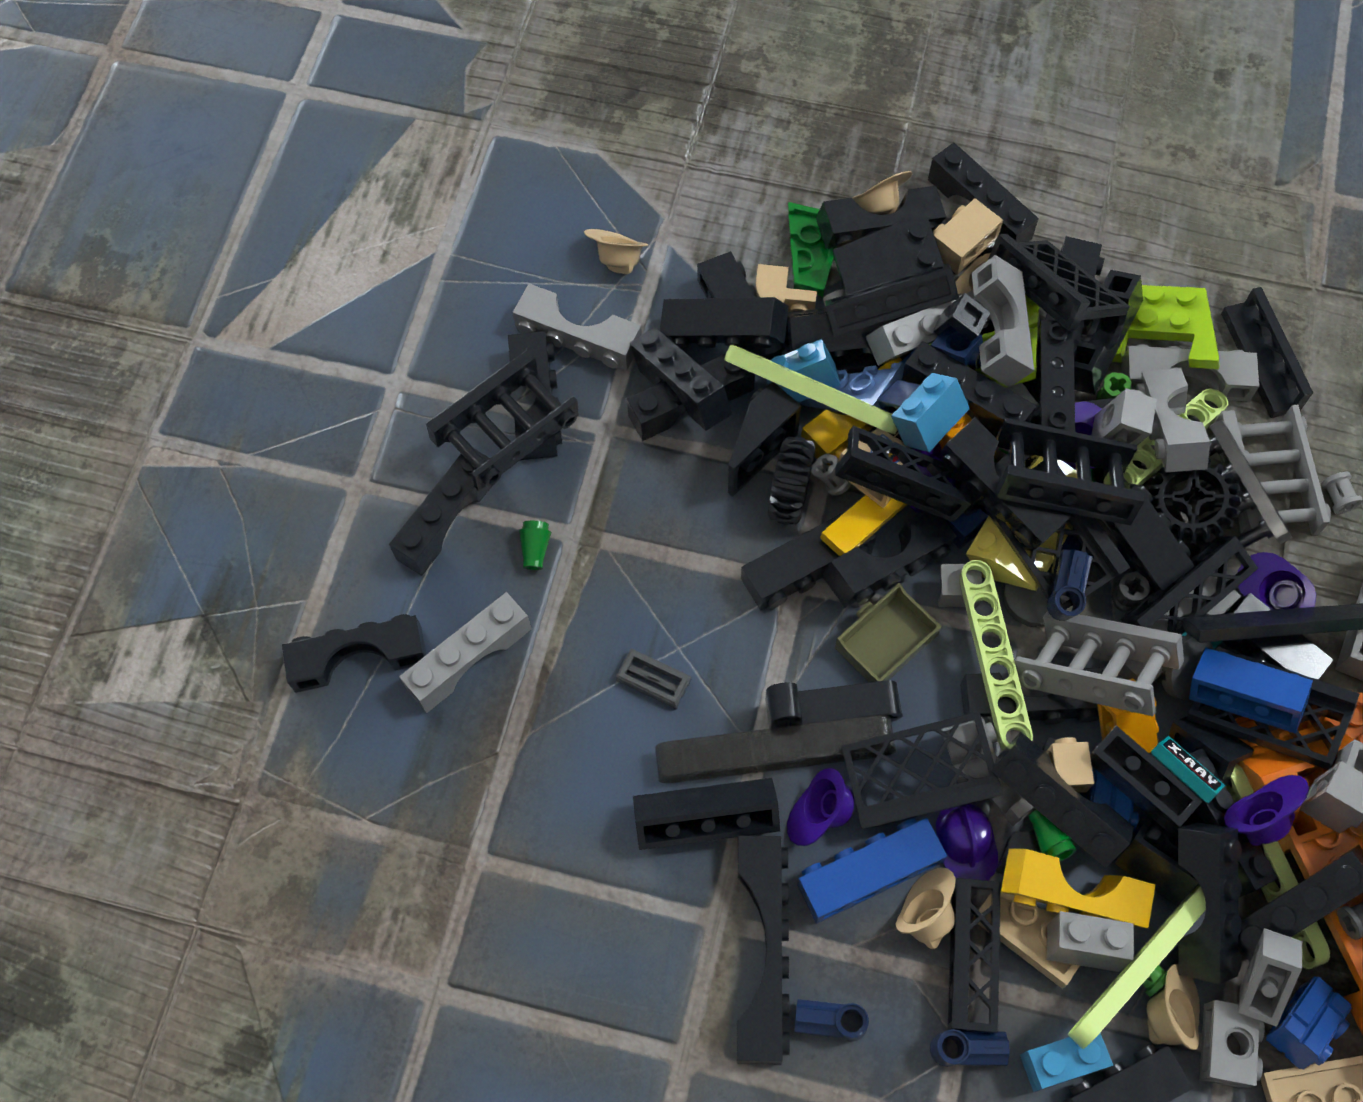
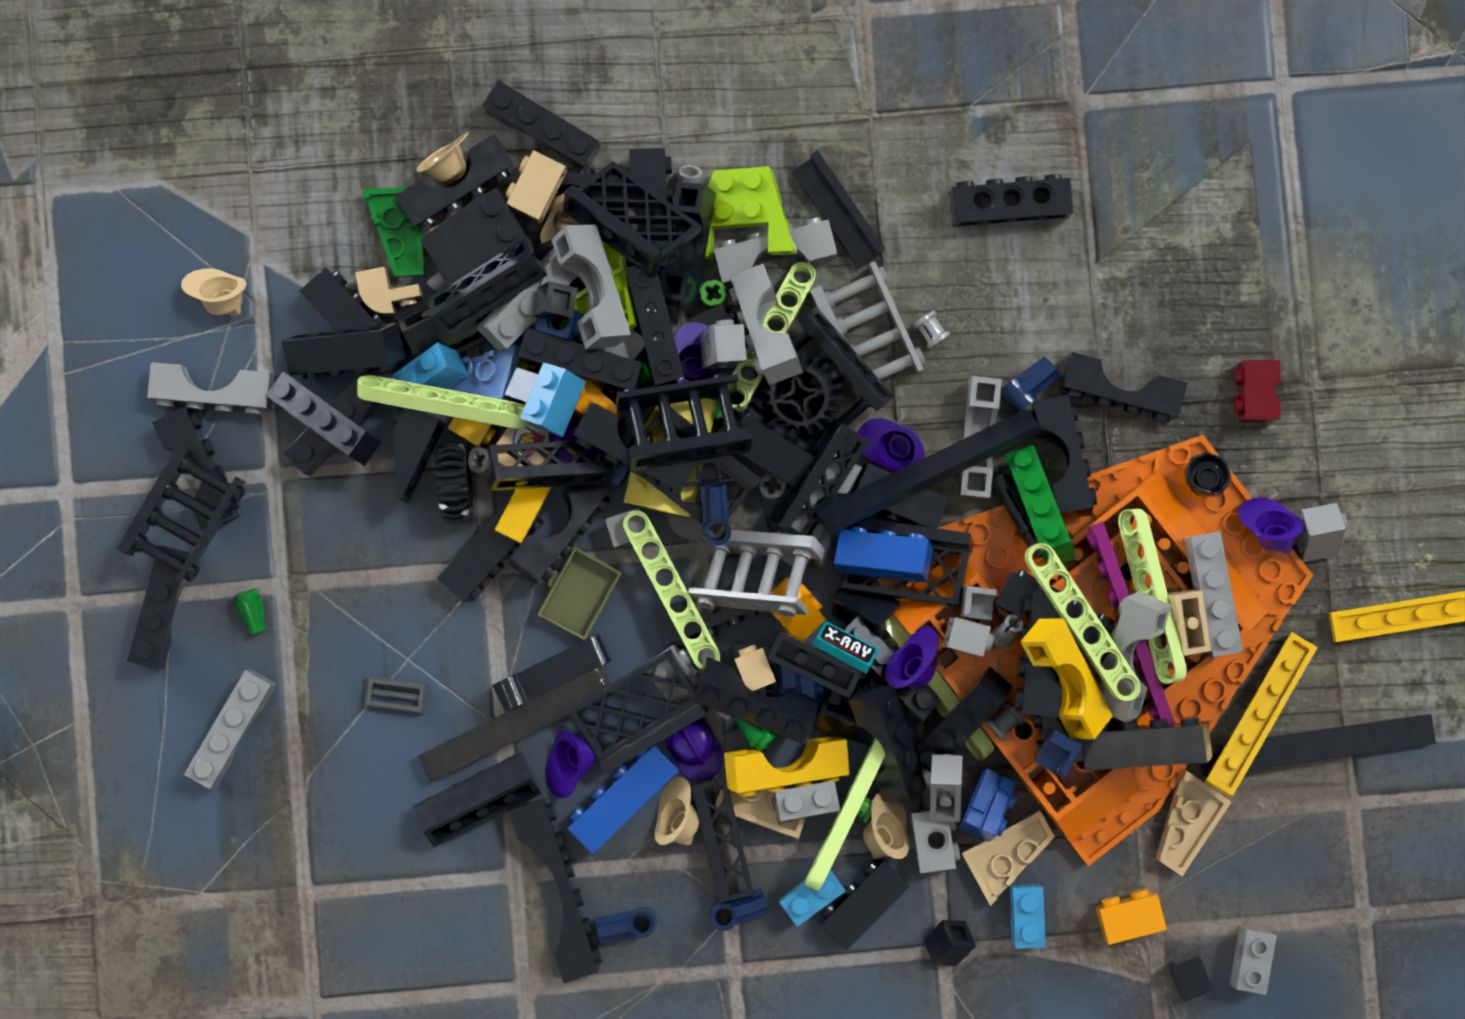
camera: 25 degrees left, 20 degrees up
black arch [282,614,426,693] -> none

